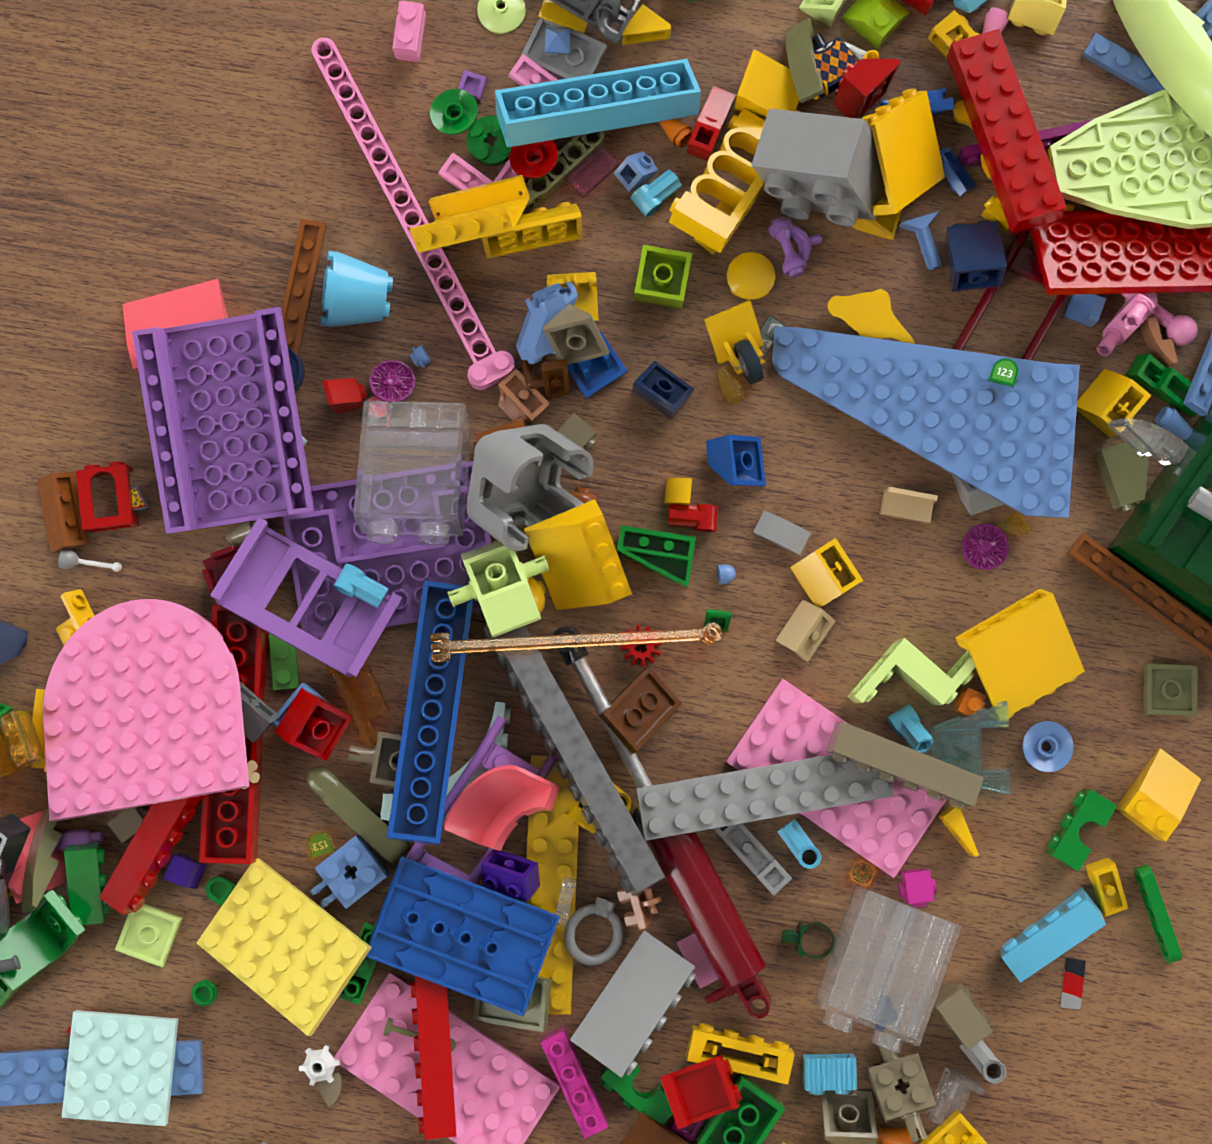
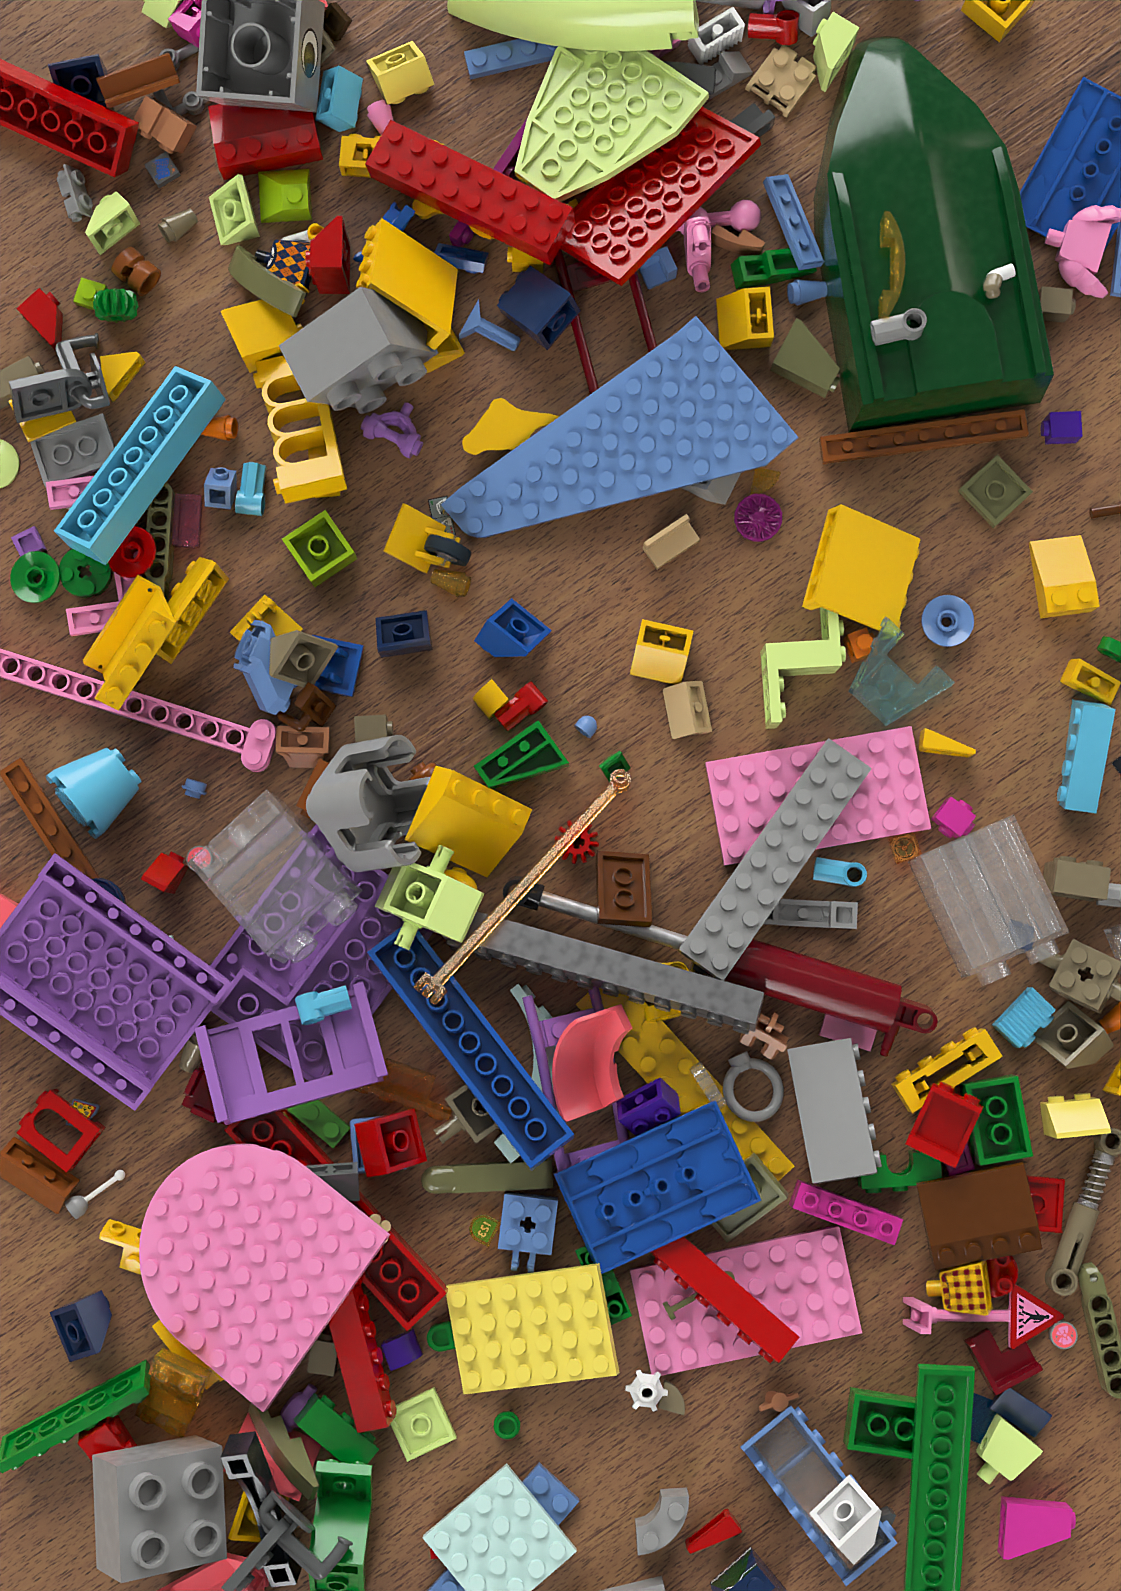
camera: 45 degrees left, 0 degrees up
magenta wheel [369,360,415,404] -> none
medium blue slope [545,28,570,54] -> none
slope [687,86,736,161] -> none
yellow dish [726,252,776,300] -> none
light grey slope [753,510,812,556] -> none
dark green piece [781,921,835,959] -> none
dark tan brick [826,722,984,810] -> none
medium azure piece [887,704,934,753] -> none
tile [989,358,1018,388] -> none
green arch [1046,788,1117,871] -> none
clear slope [1108,418,1189,465] -> none

